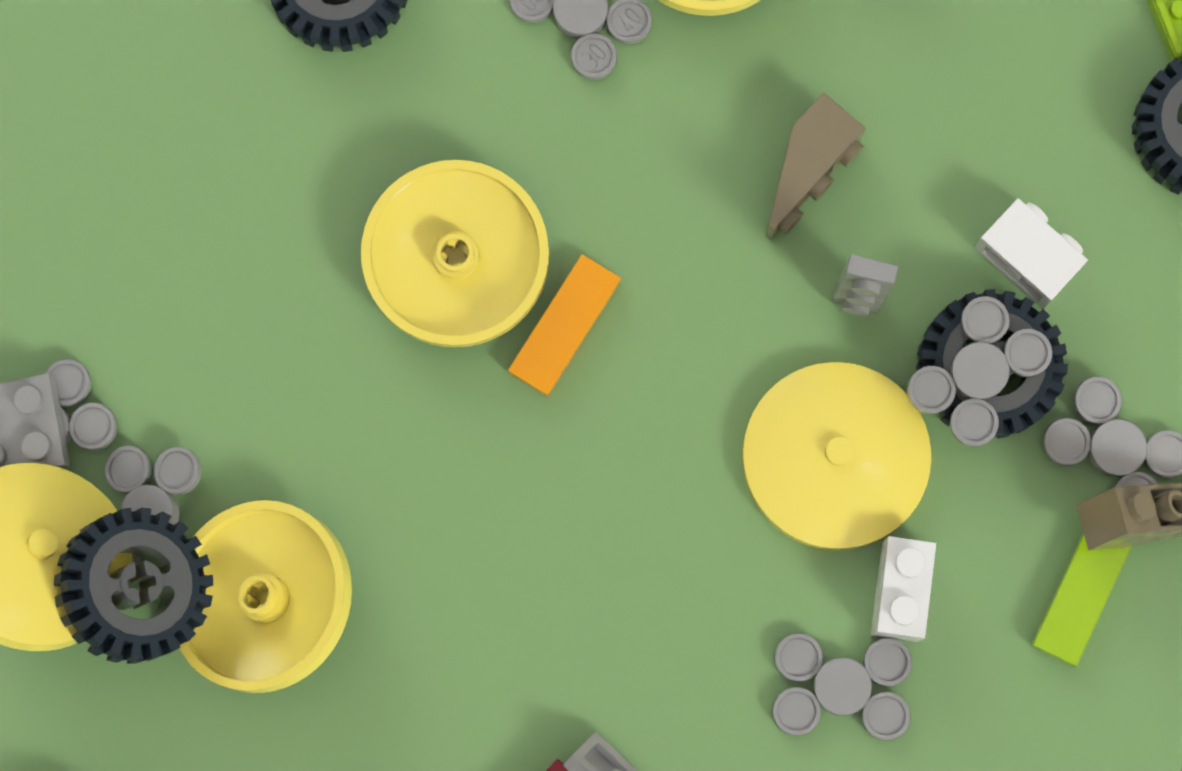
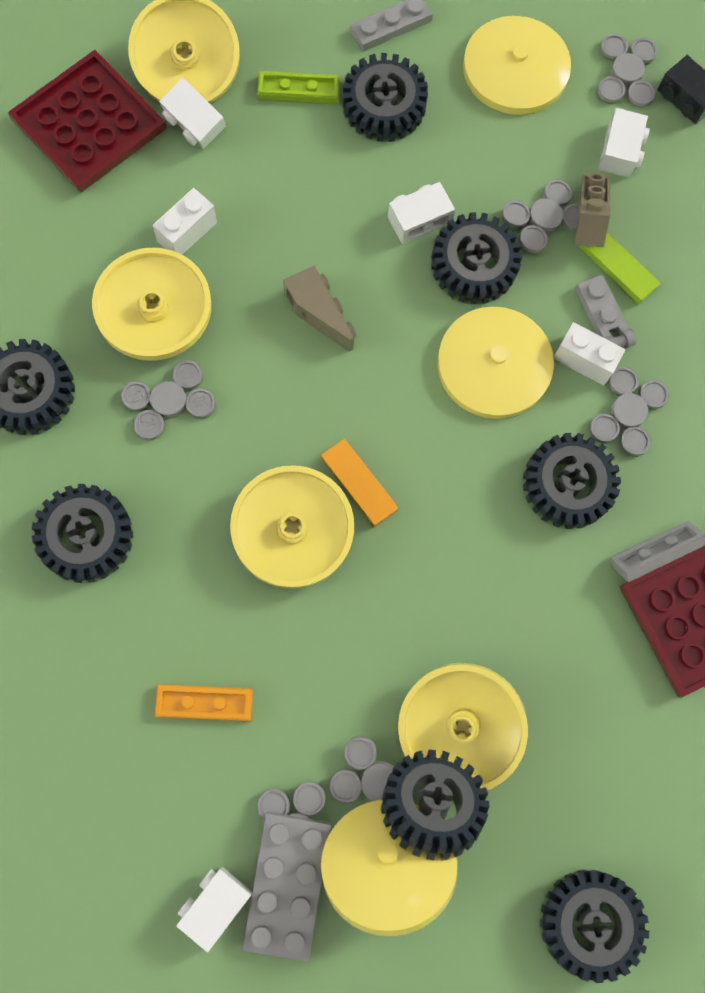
camera: 75 degrees left, 5 degrees down
light grey plate [832,254,898,316] -> none
light grey piece [907,296,1052,447] -> none
none -> light orange tile [155,684,253,721]
none -> wheel [523,433,621,529]
none -> light grey plate [575,275,636,348]

